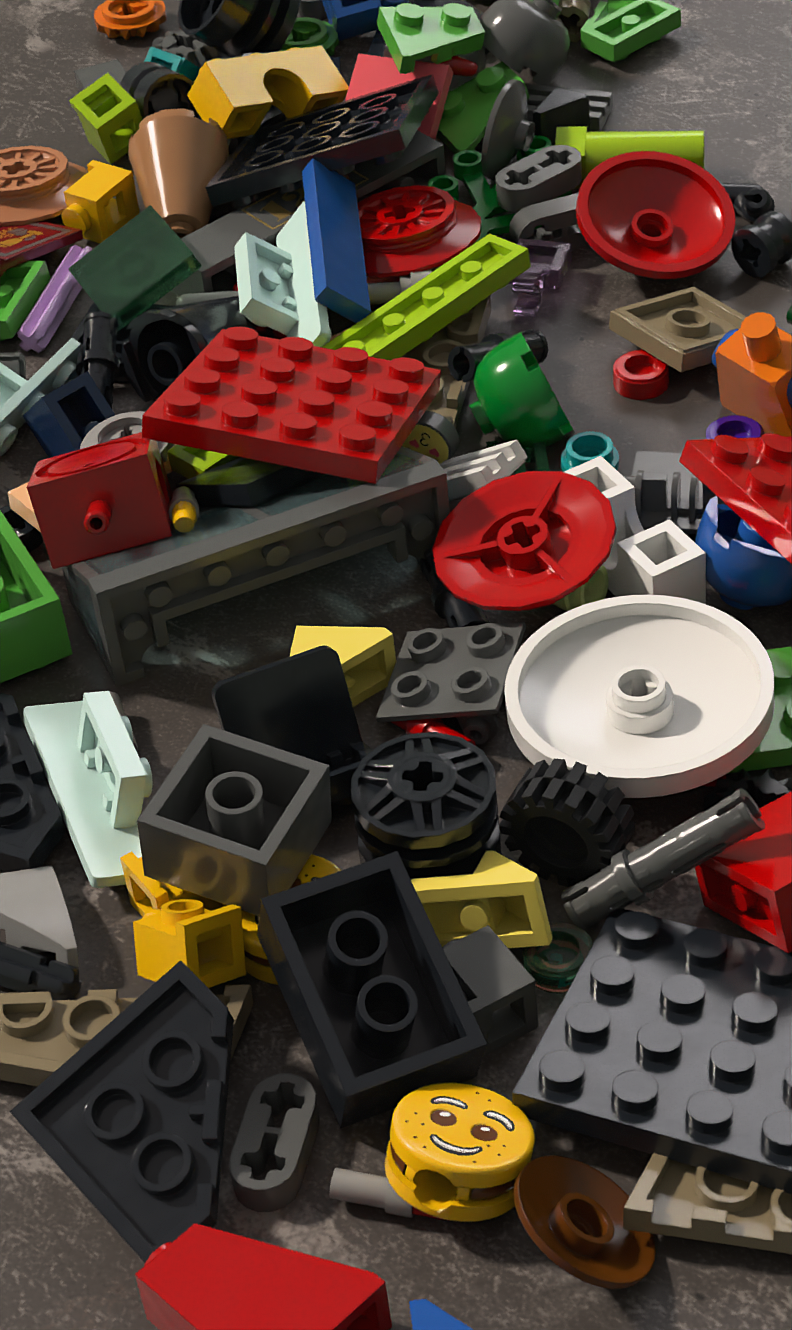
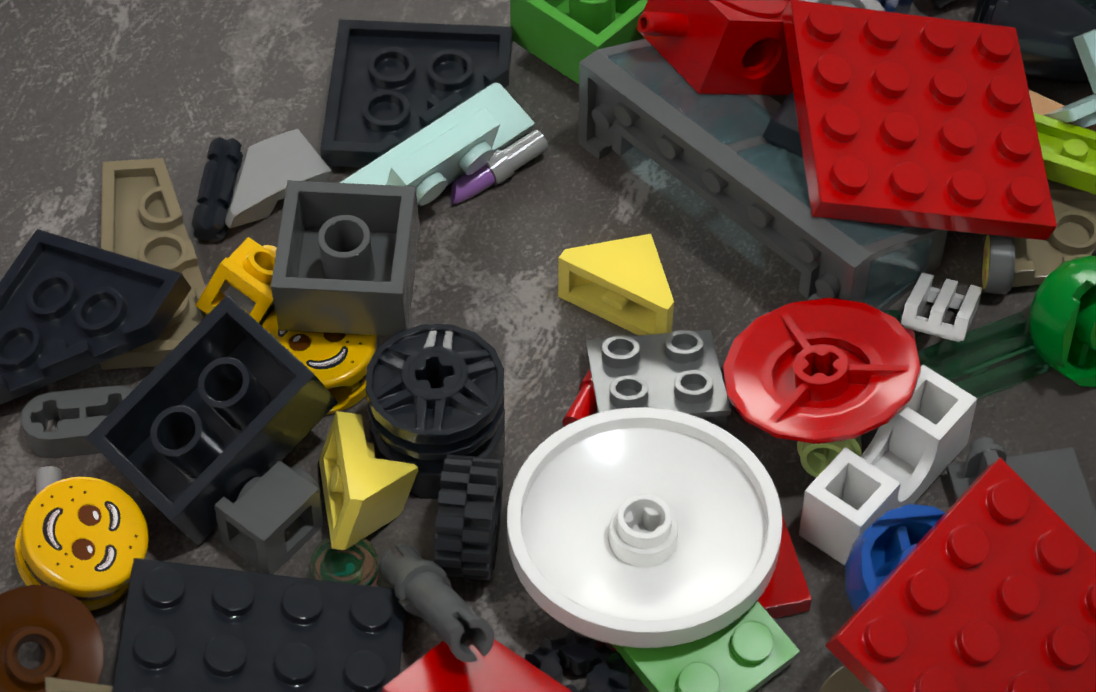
camera: 65 degrees right, 10 degrees up
piece [169,486,199,533] -> none
black bracket [212,645,373,805] -> none
teal plate [561,431,619,472] -> none

